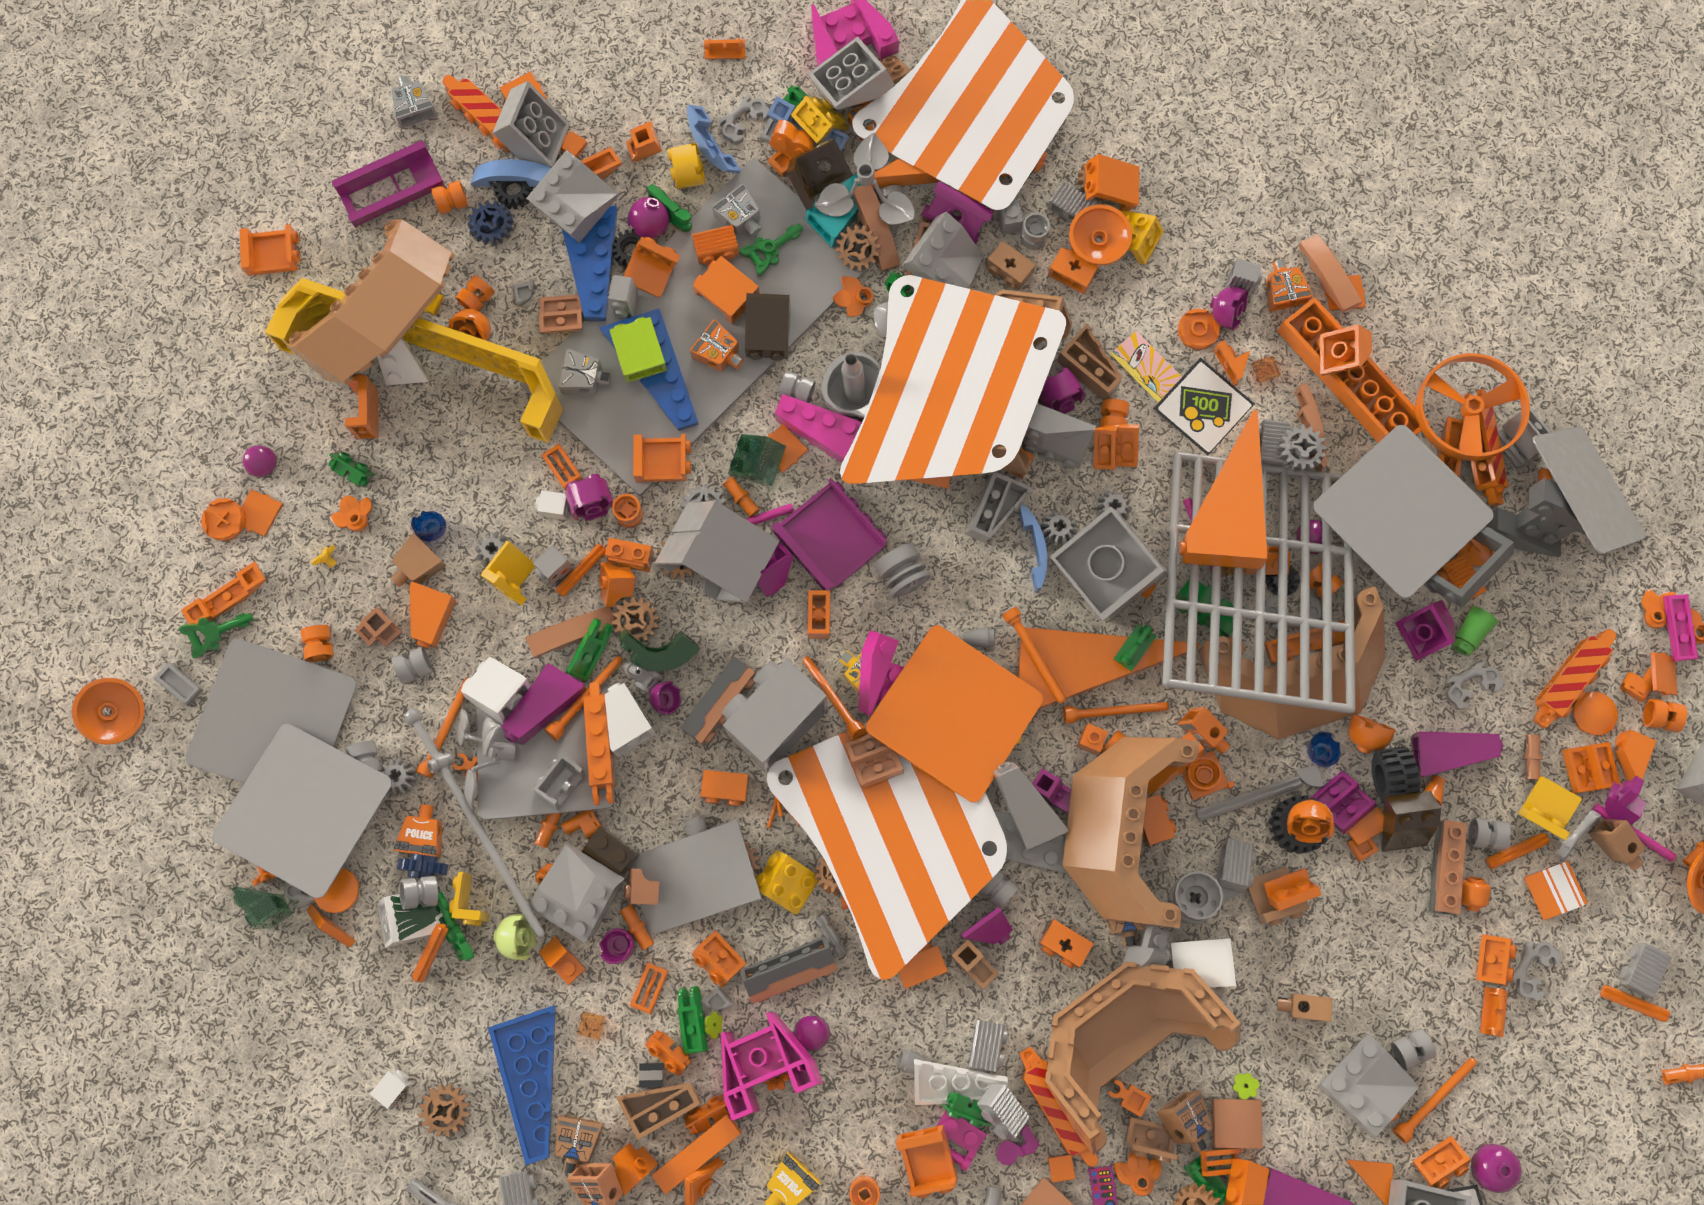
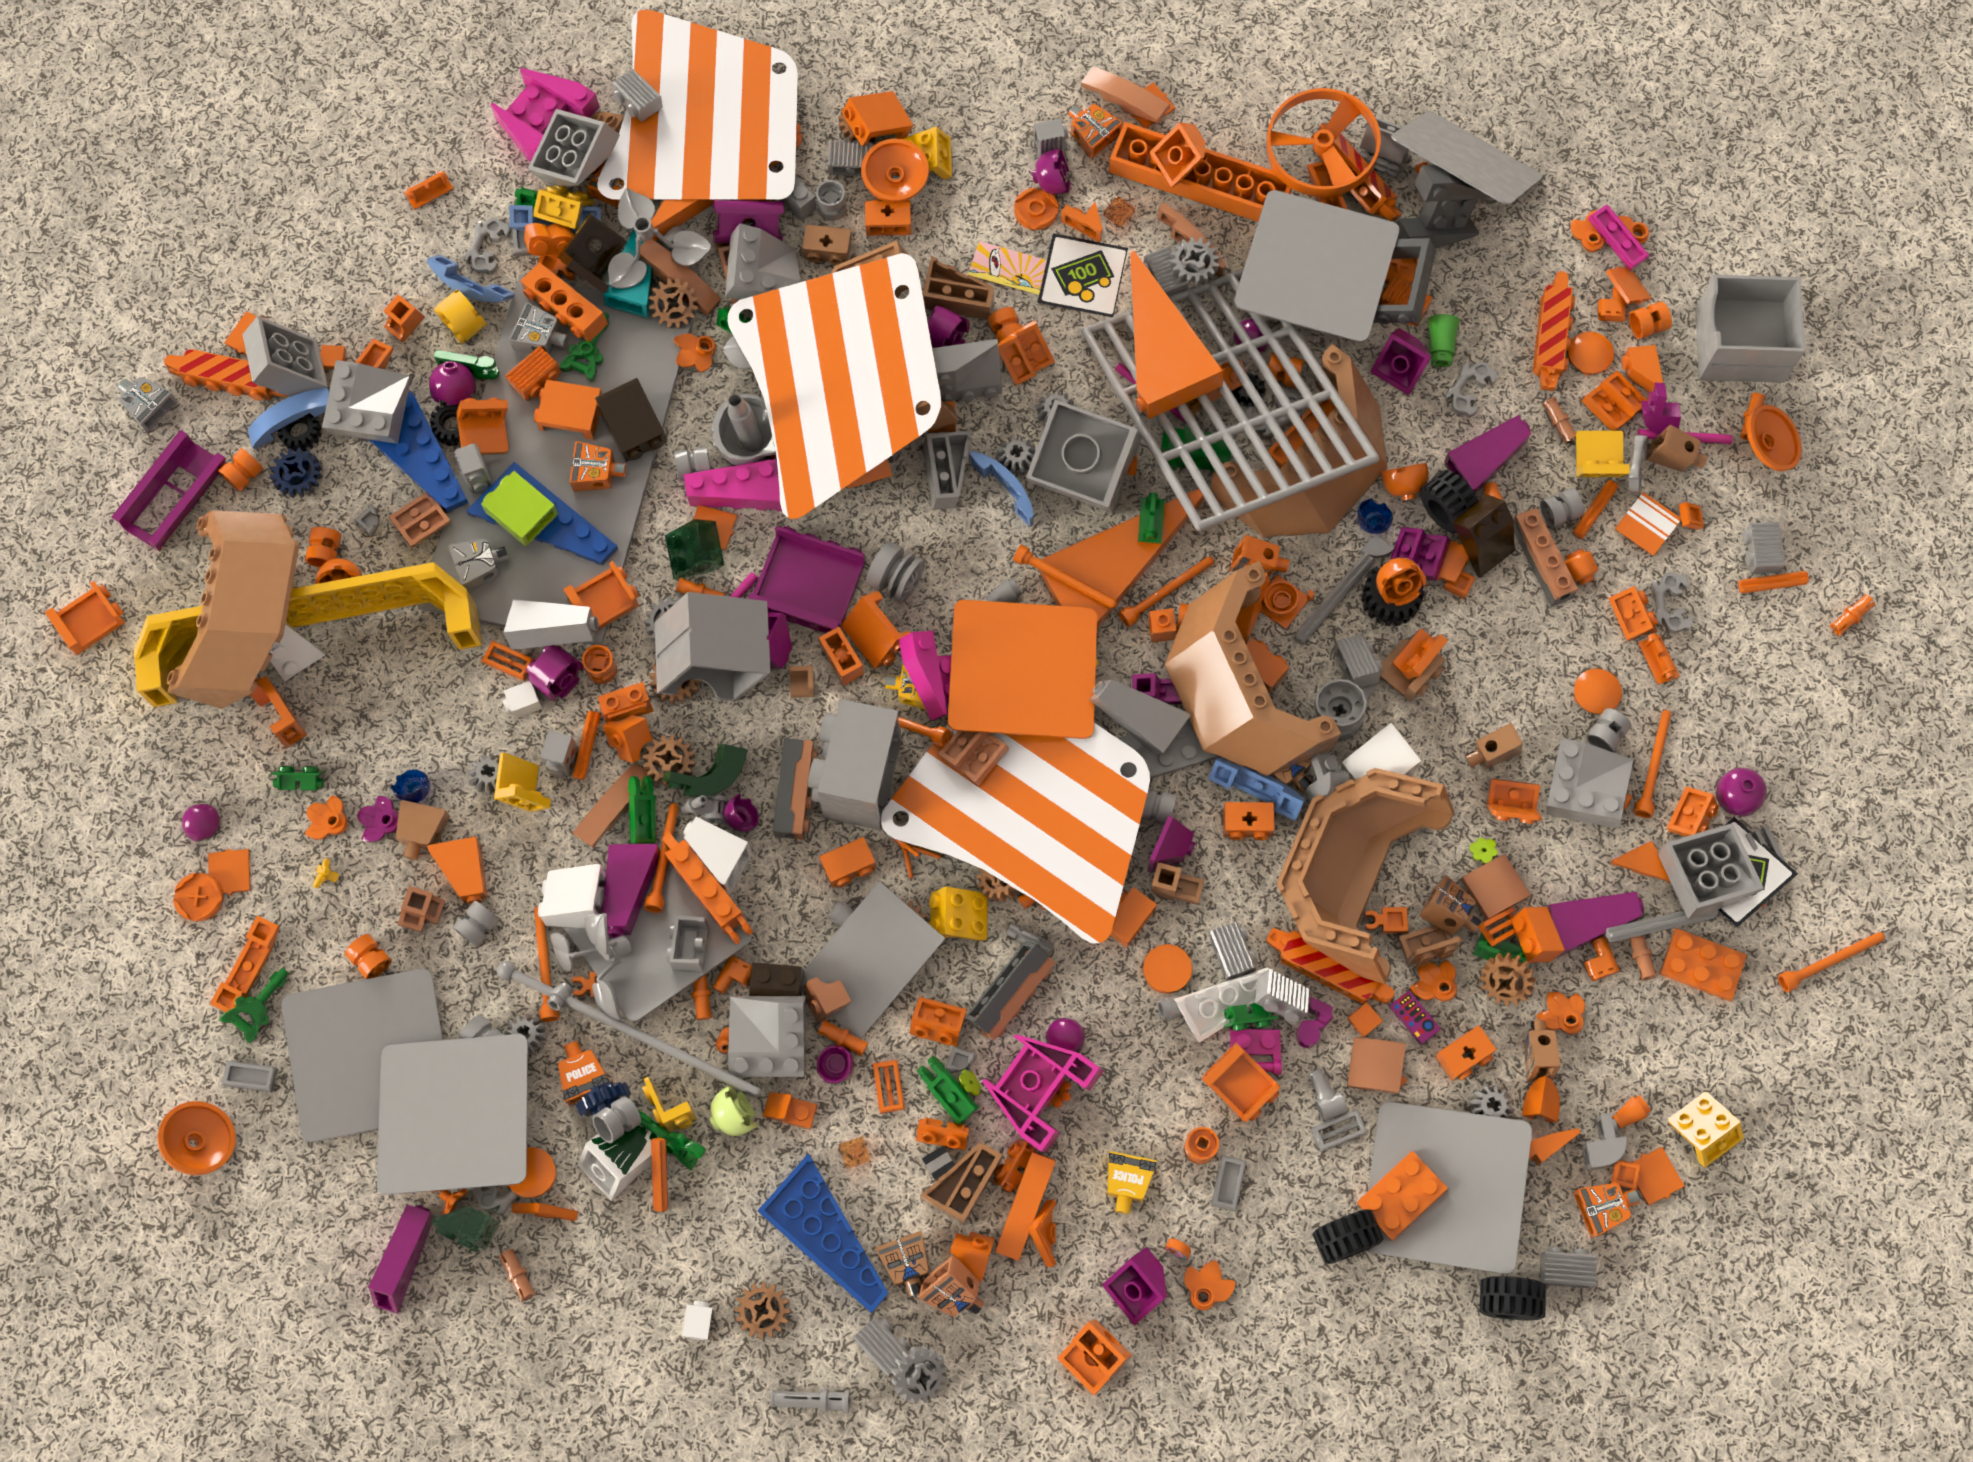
camera: 30 degrees left, 5 degrees down
none -> magenta plate [357,796,399,842]
none -> magenta slope [368,1205,433,1314]
none -> nougat pin [498,1249,536,1302]
none -> slope [504,600,599,650]
none -> orange brick [520,262,608,342]
none -> light grey brick [612,69,663,122]
none -> medium nougat panel [789,666,815,698]
none -> orange panel [841,591,910,668]
none -> orange tile [1143,944,1192,994]
none -> medium blue slope [1208,758,1305,821]
none -> orange bracket [1486,778,1542,824]
none -> orange dish [1574,669,1622,714]
none -> orange tile [1679,502,1704,530]

